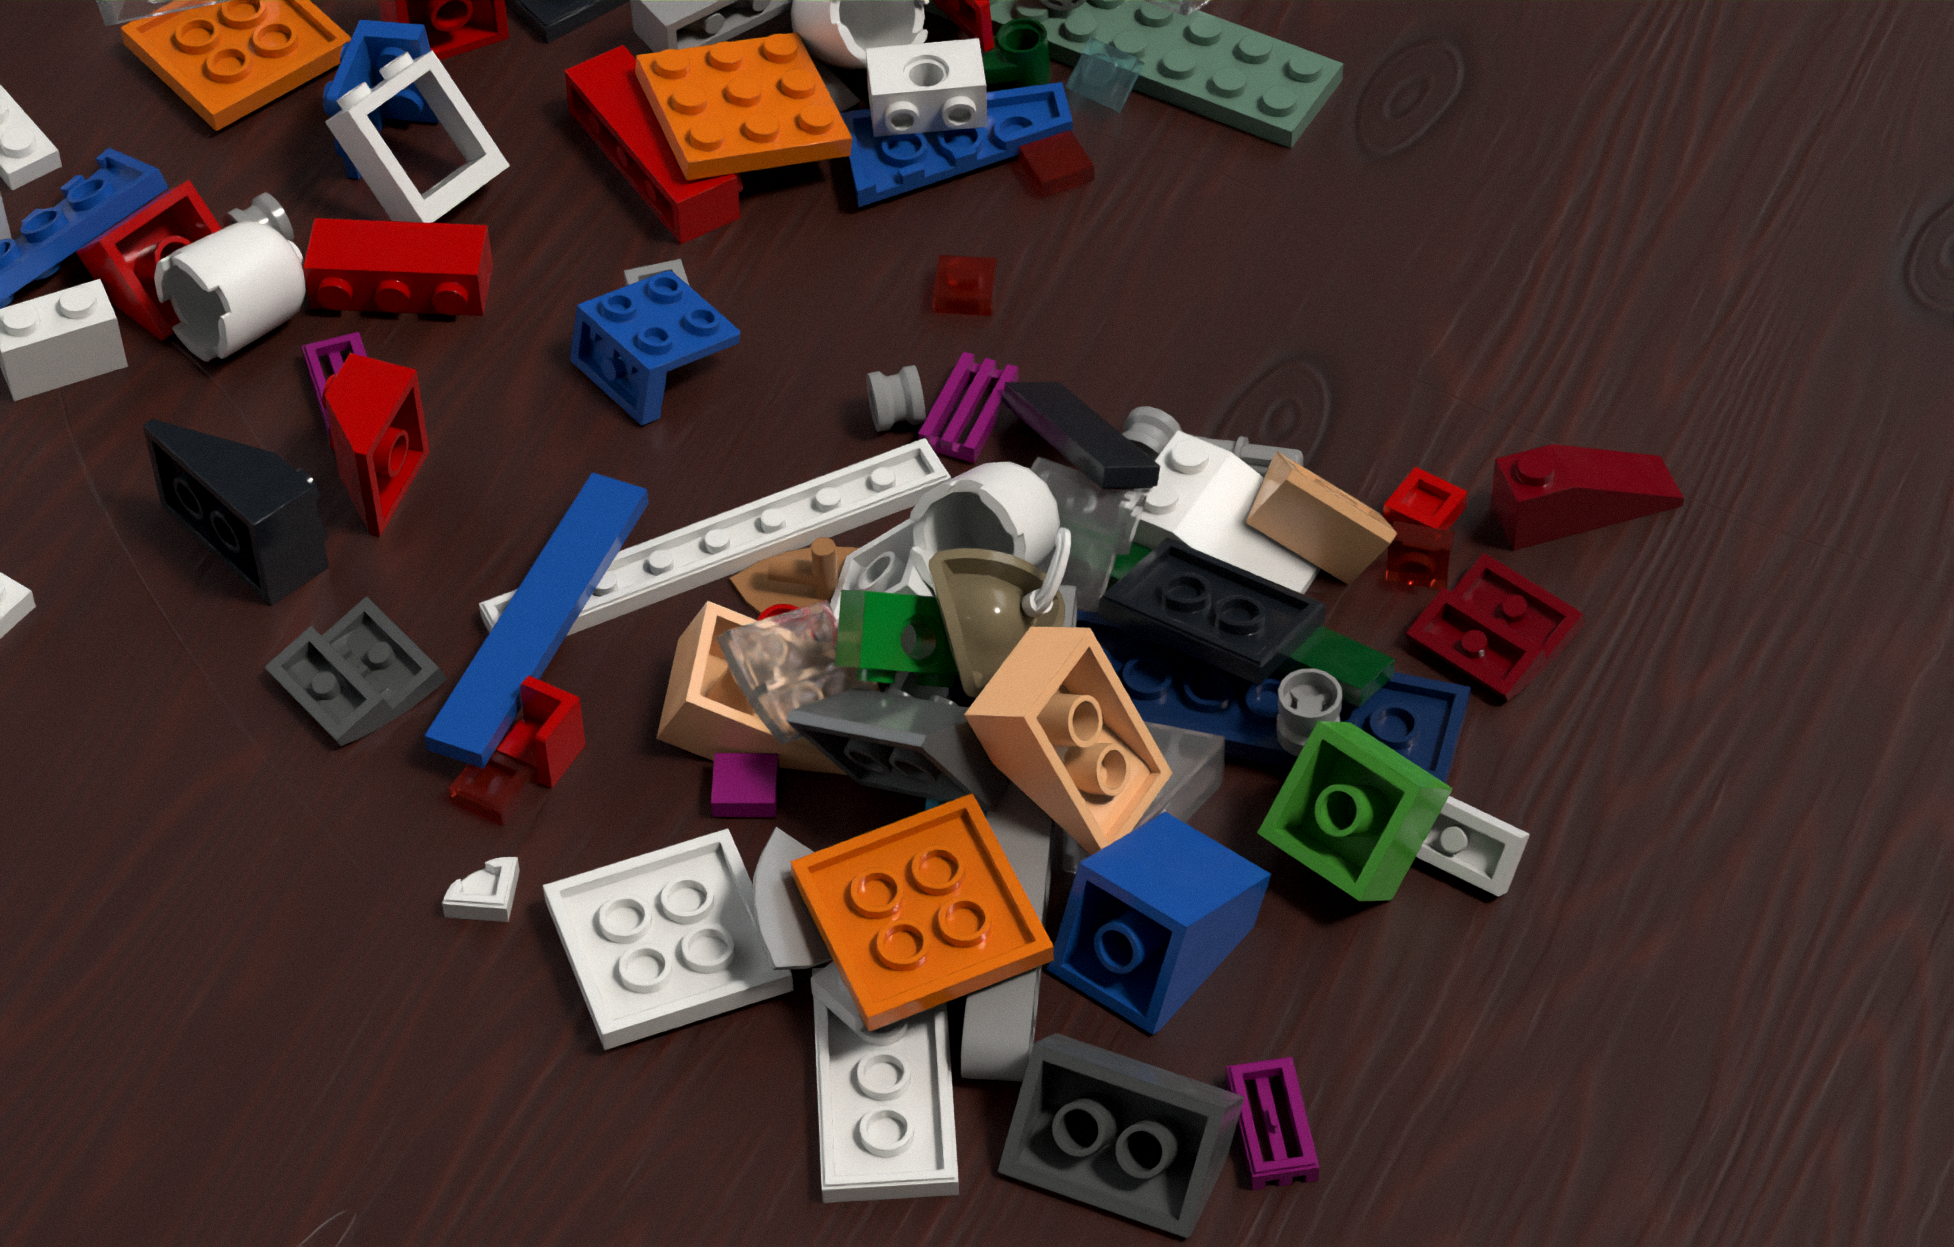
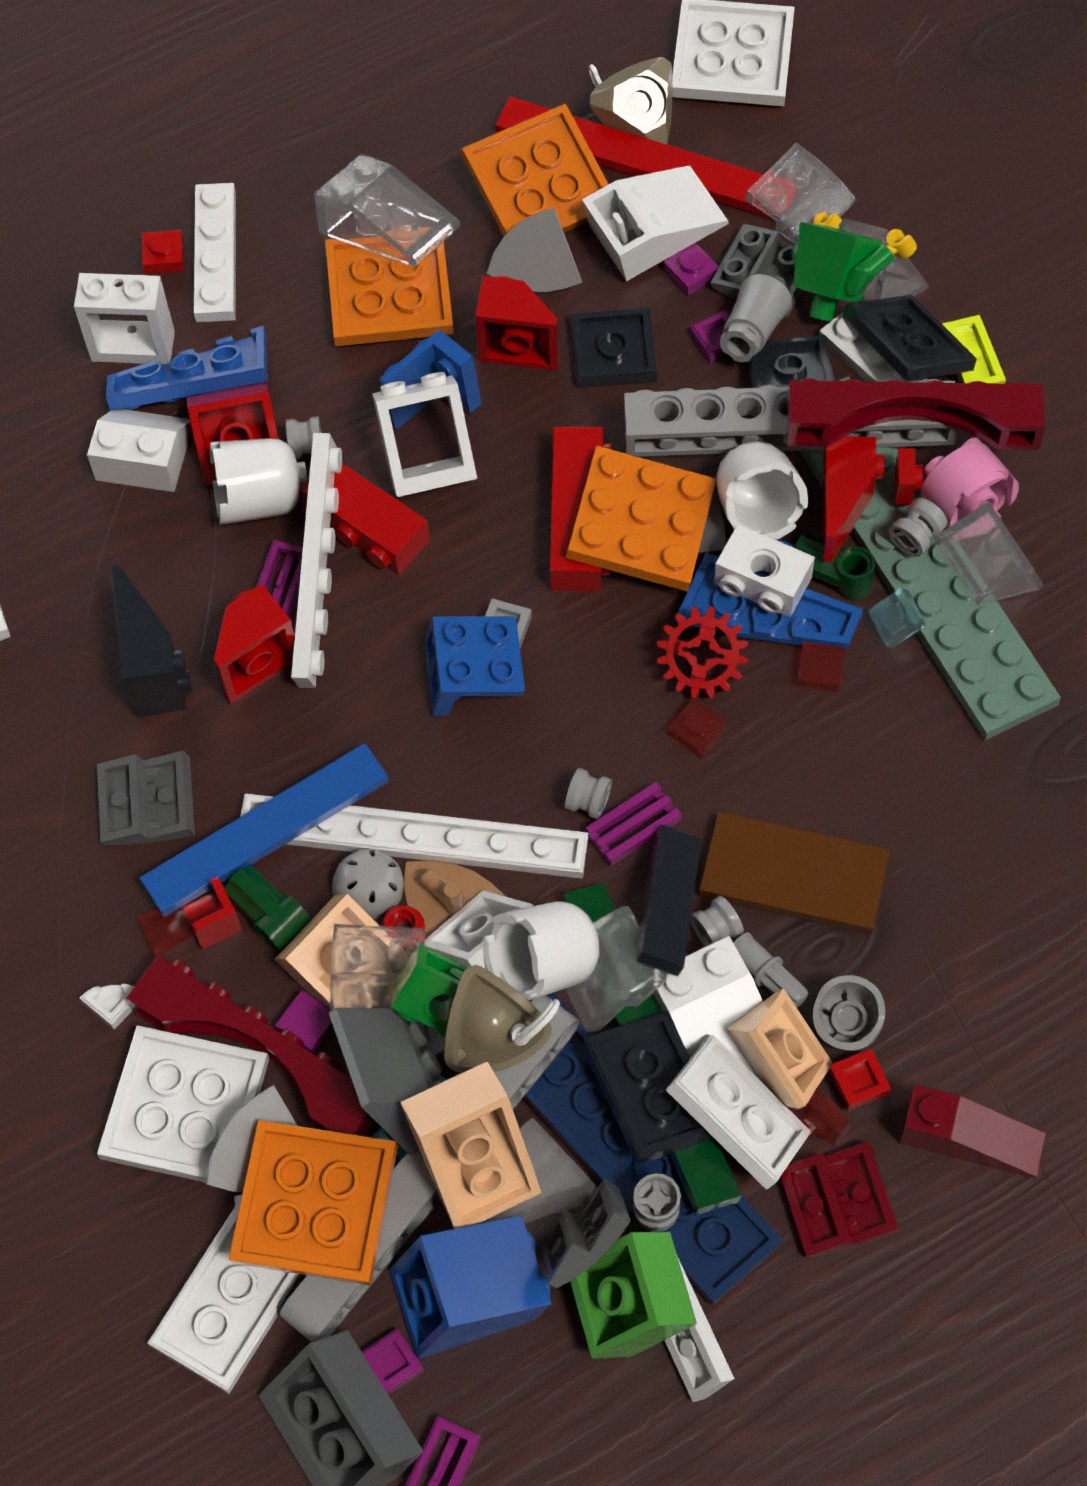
camera: 35 degrees right, 15 degrees up
none -> dark red arch [126,955,375,1137]
none -> dark green piece [224,865,311,953]
none -> white plate [291,433,342,688]
none -> light grey helmet [332,849,404,919]
none -> magenta tile [362,1328,424,1395]
none -> dark grey slope [540,1179,630,1288]
none -> red gear [657,606,749,698]
none -> white tile [666,1034,811,1190]
none -> reddish brown tile [699,811,891,935]
none -> light grey helmet [813,975,885,1051]

